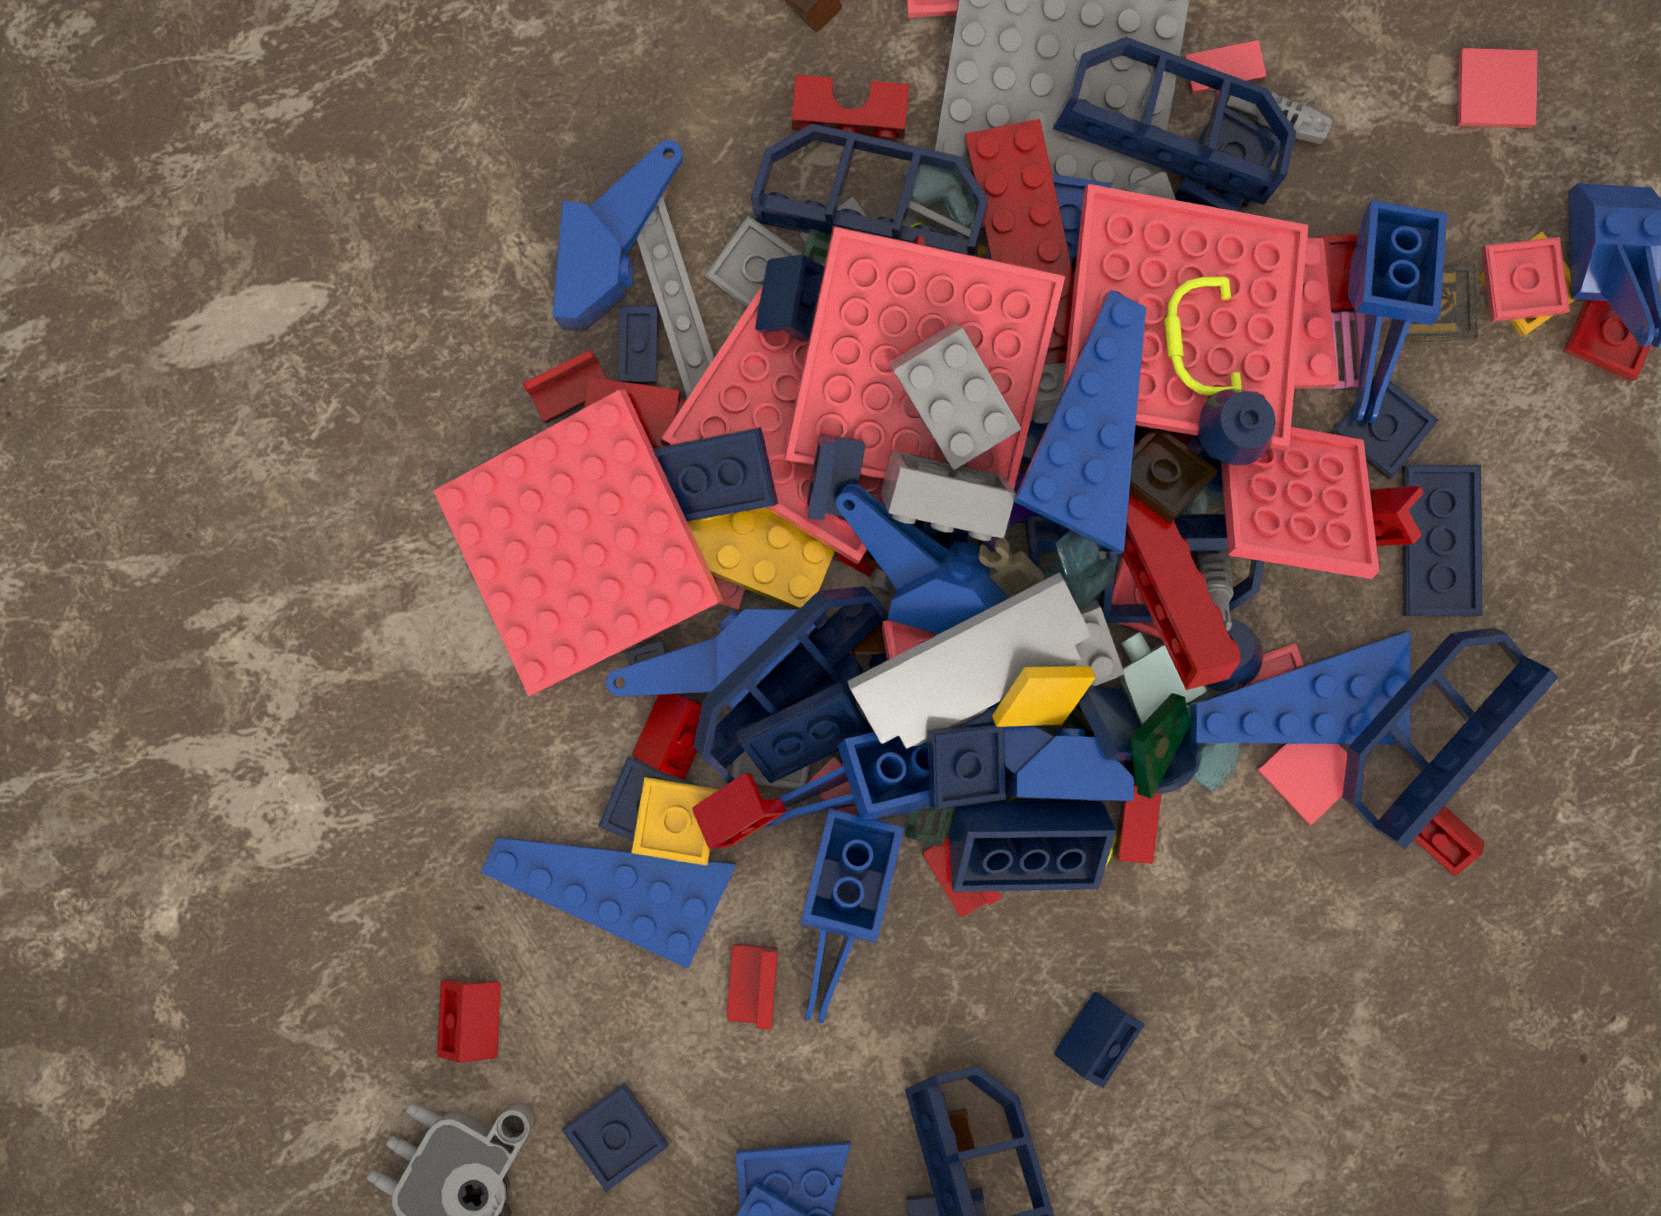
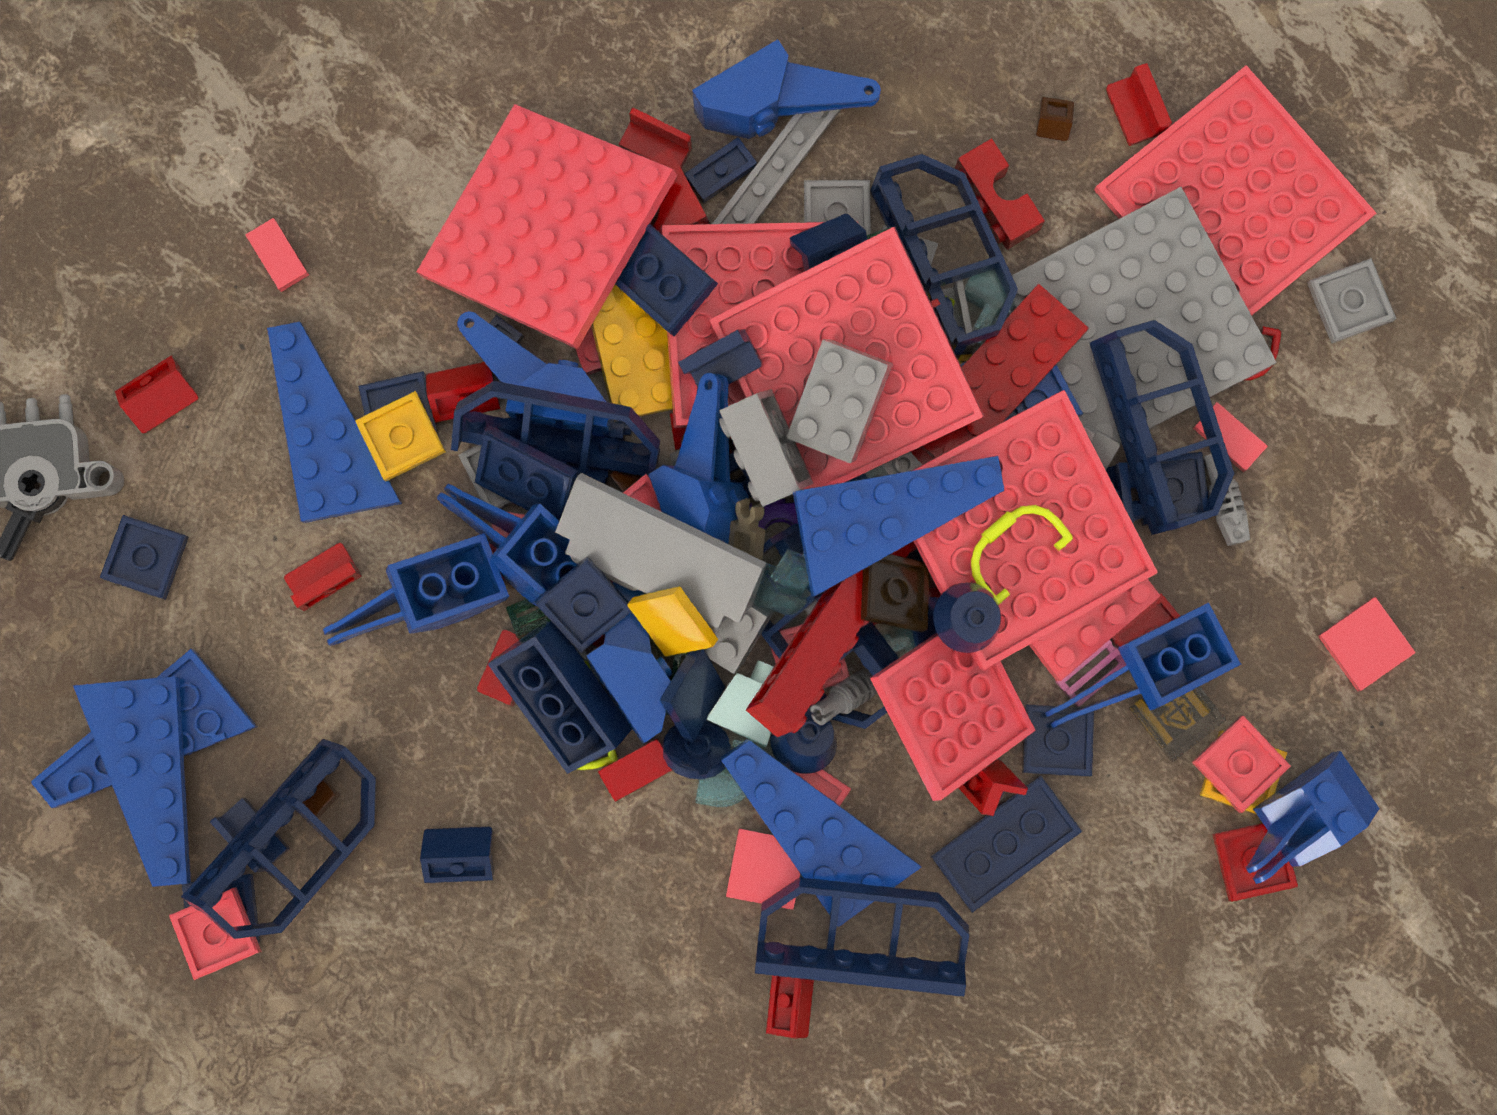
camera: 60 degrees right, 5 degrees down
red panel [692,773,786,849] -> none
dark green wing [1130,693,1190,799] -> none
none -> coral tile [245,218,309,292]

